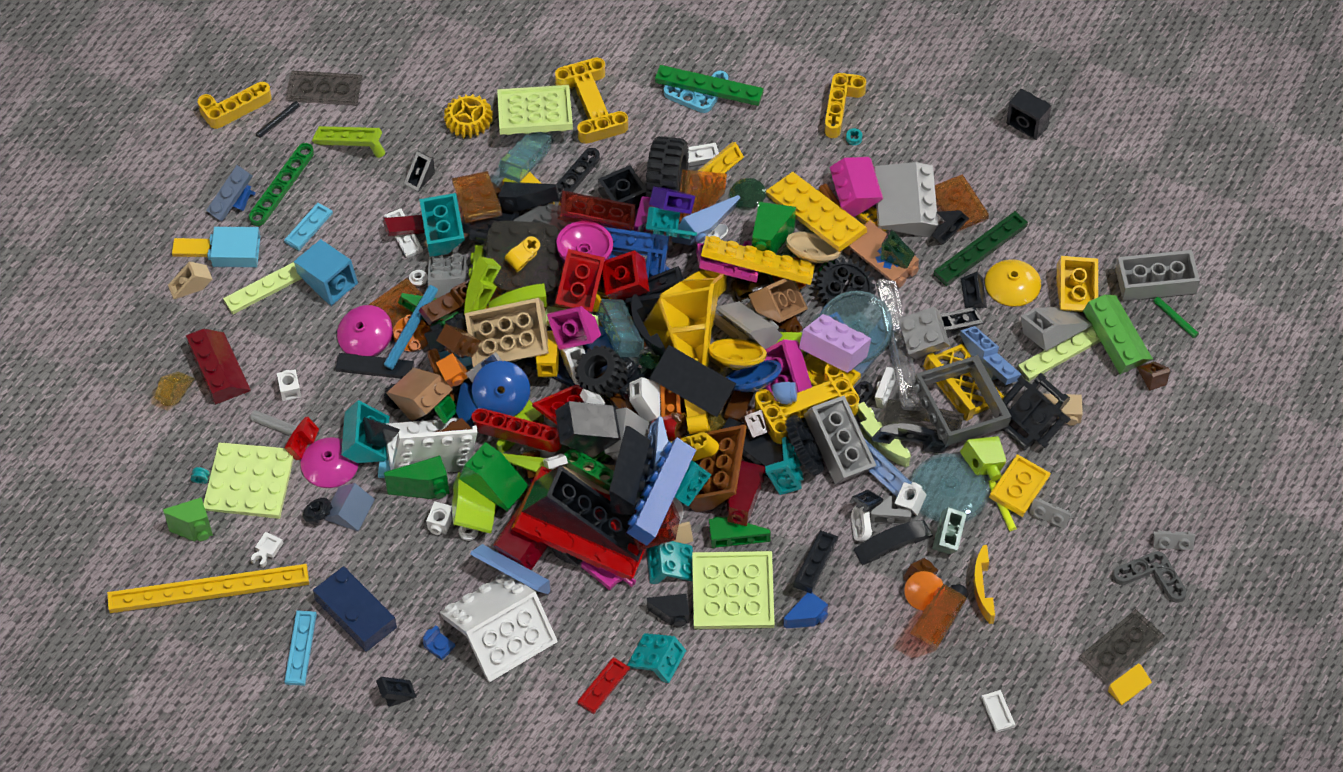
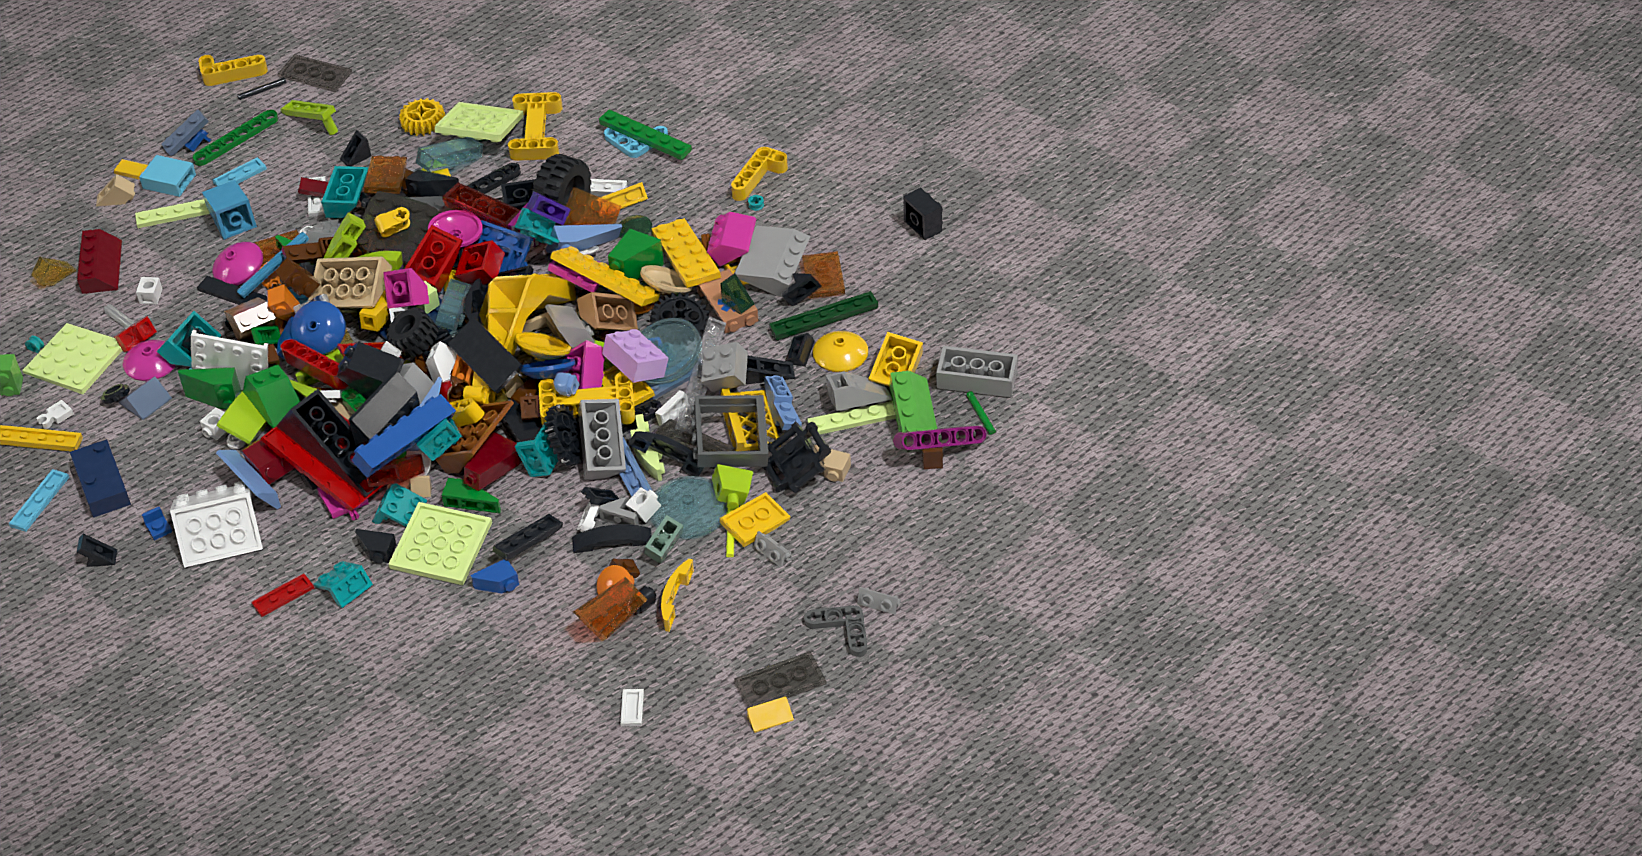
camera: 20 degrees right, 10 degrees down
none -> magenta beam [893,426,986,450]

